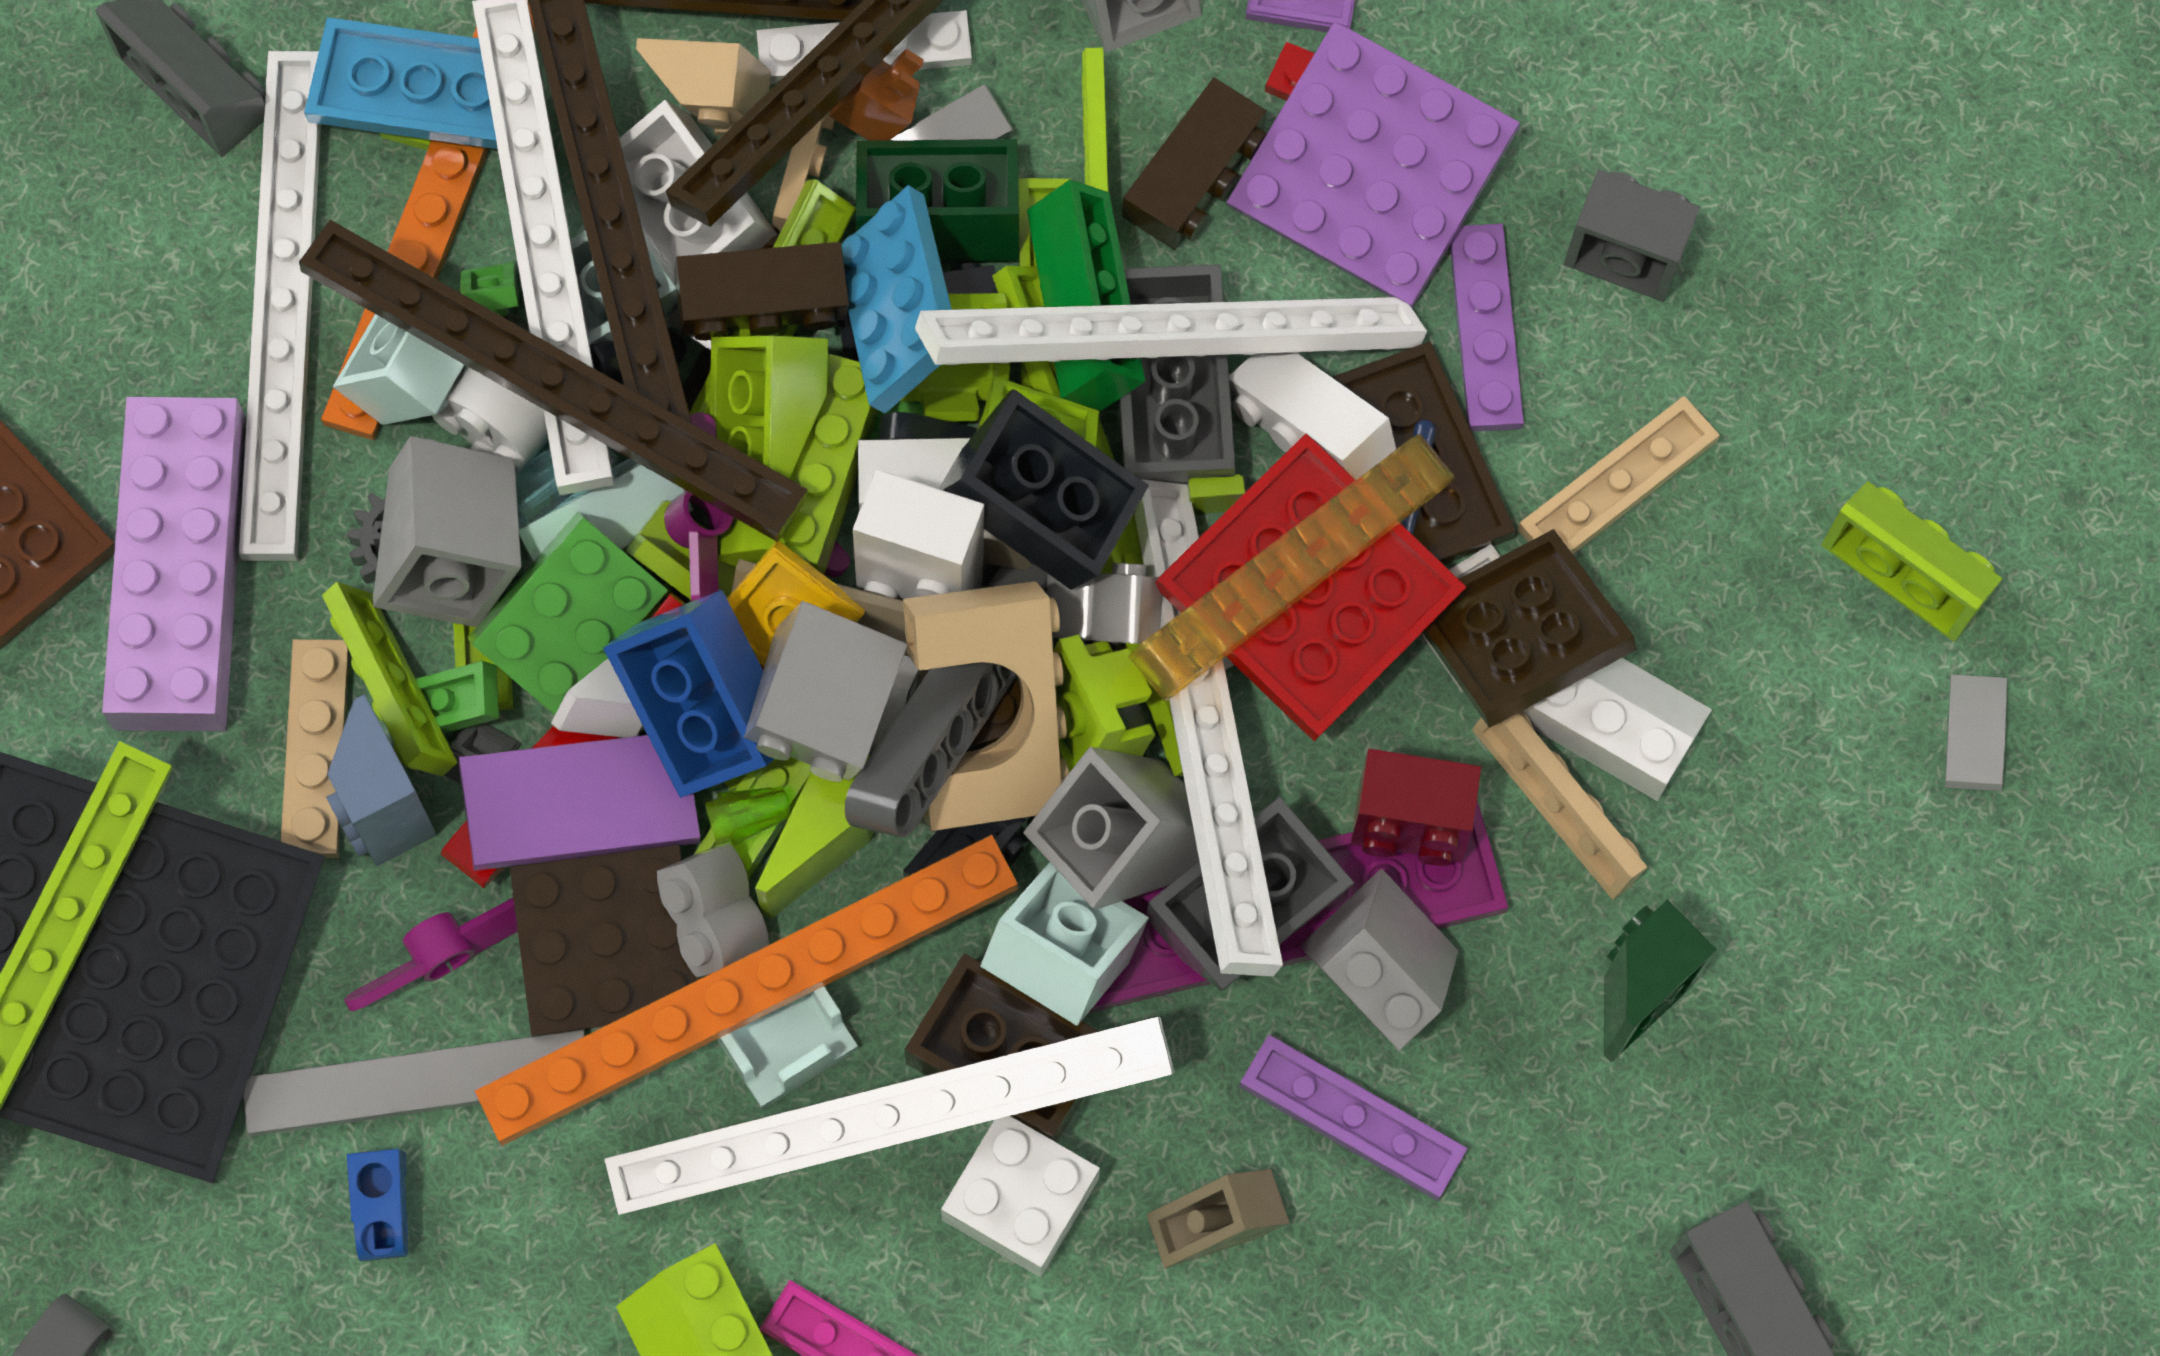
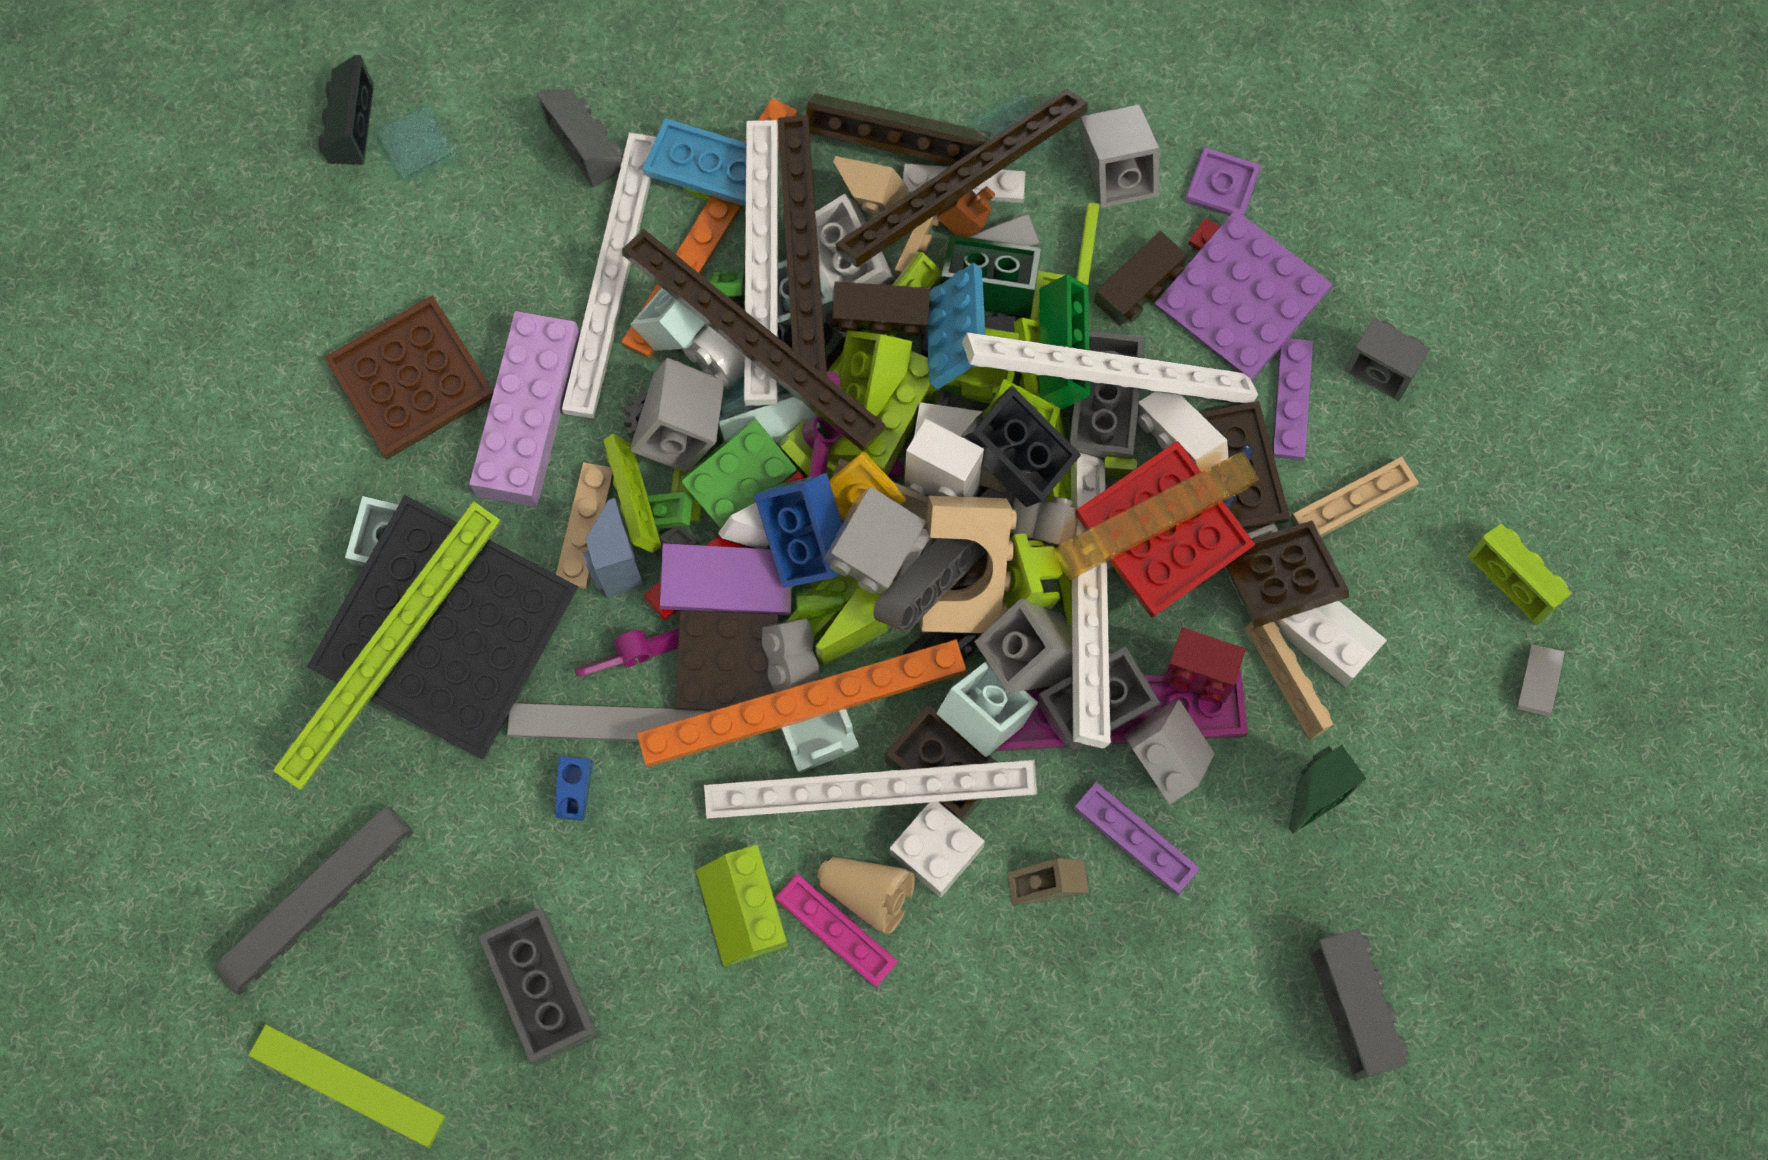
camera: 15 degrees right, 0 degrees up
none -> tan cone [817,857,915,934]

